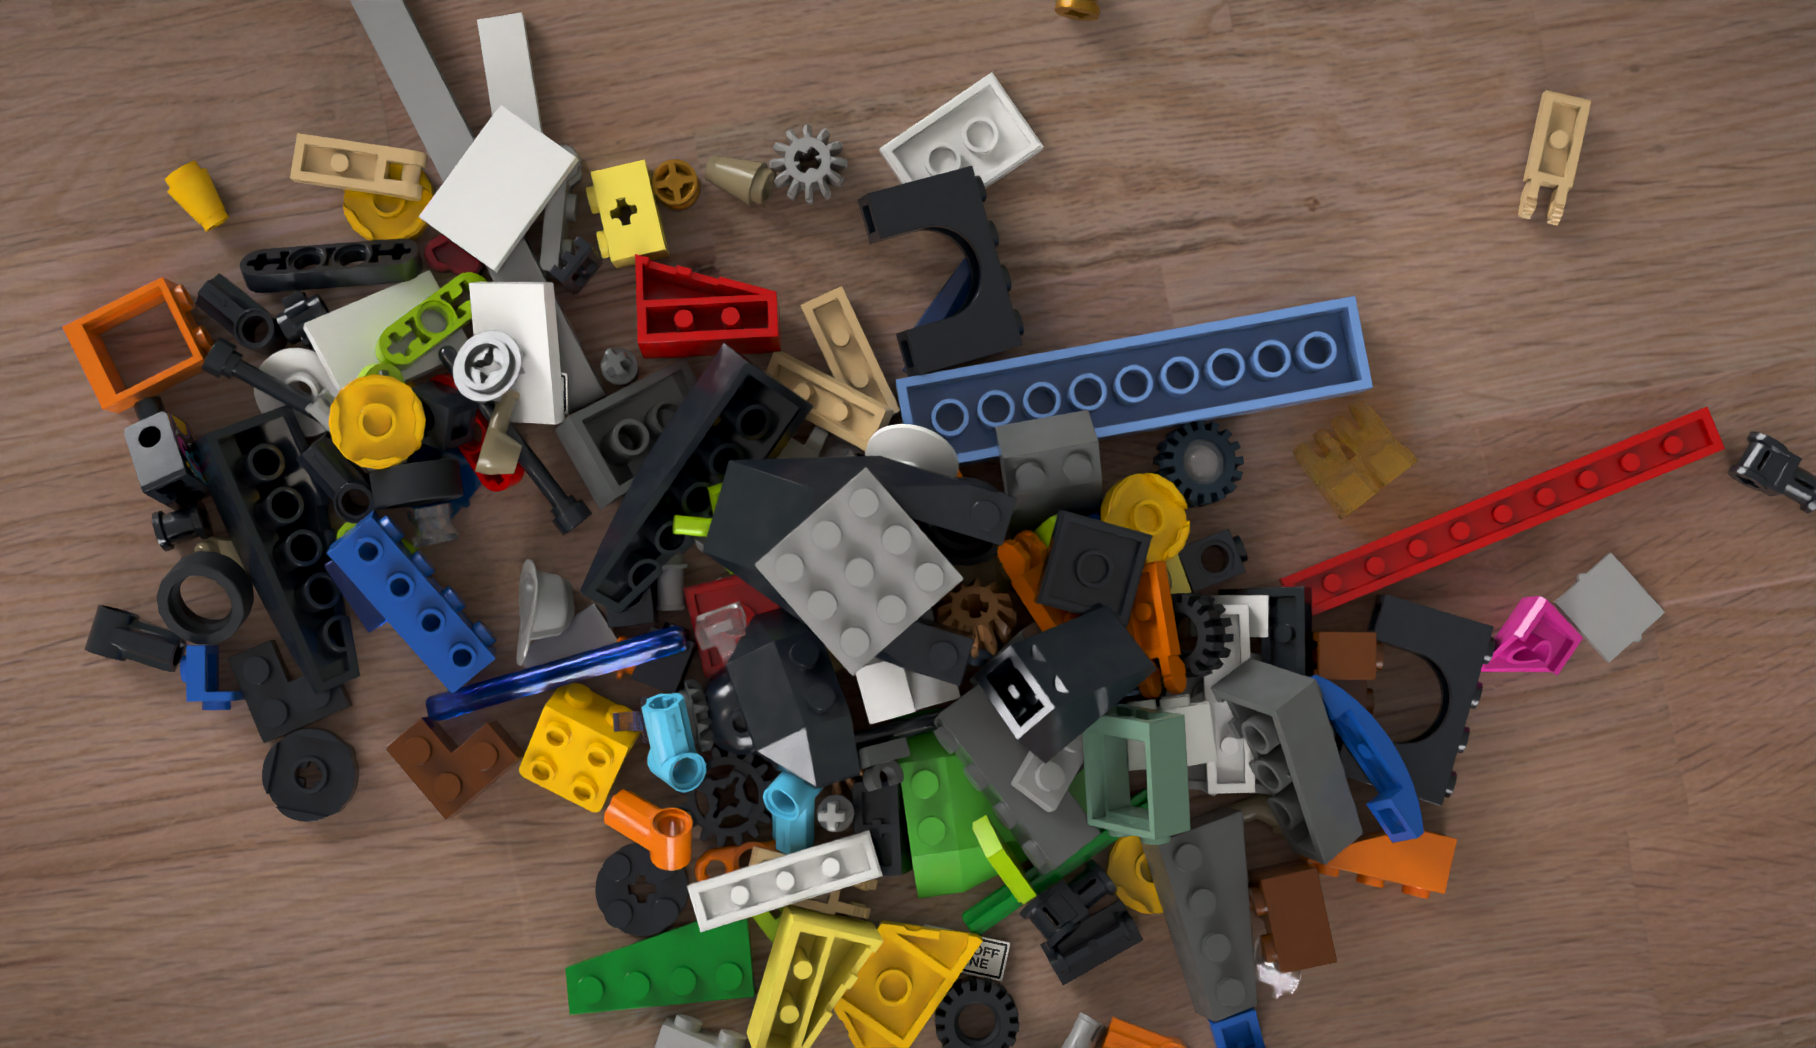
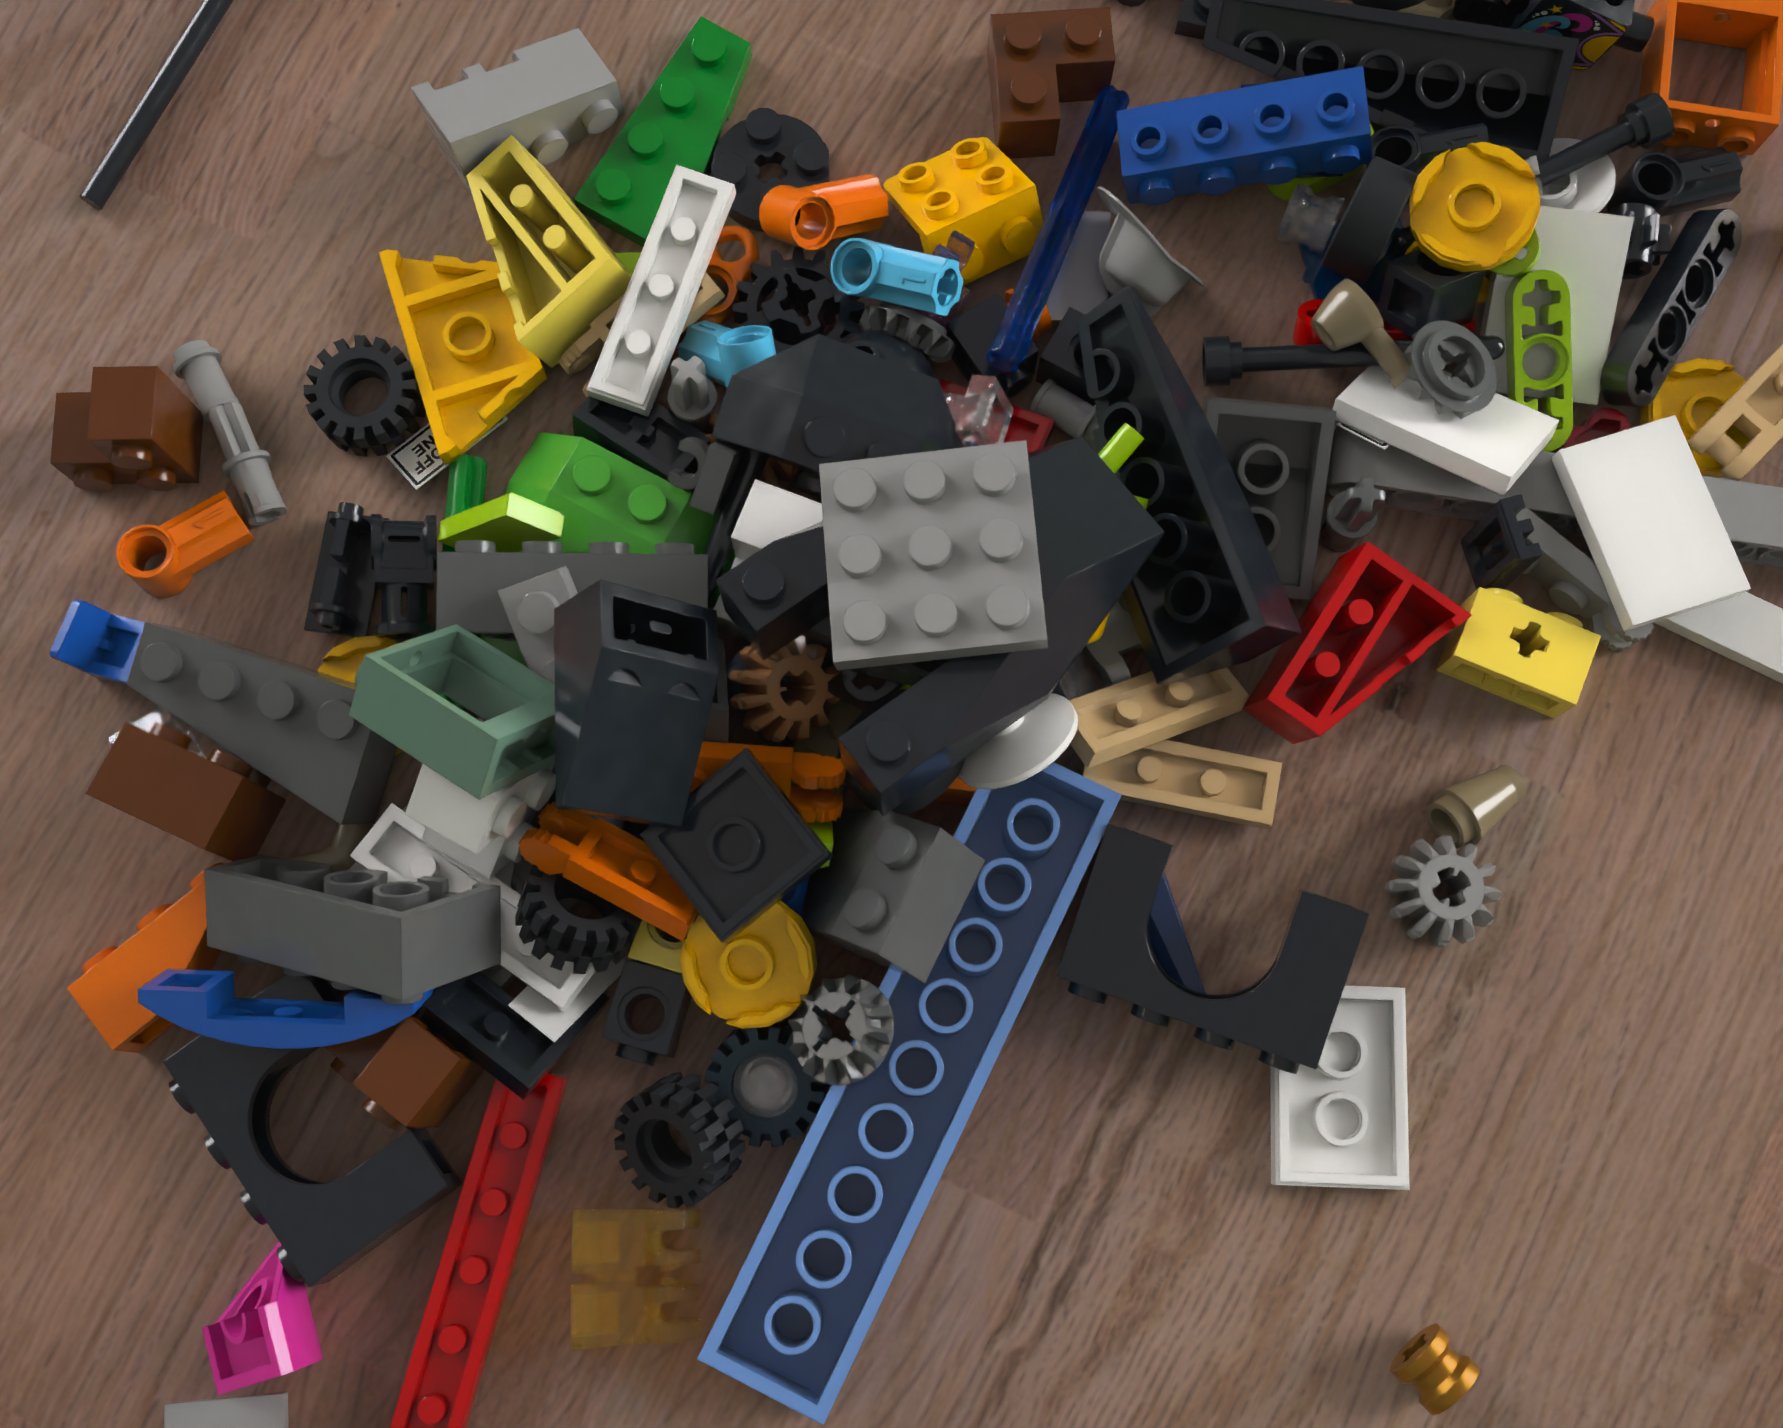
camera: 130 degrees right, 10 degrees down
pearl gold wheel [652,159,700,211] -> none
none -> black tyre [614,1072,745,1209]
none -> dark grey gear [788,974,894,1086]

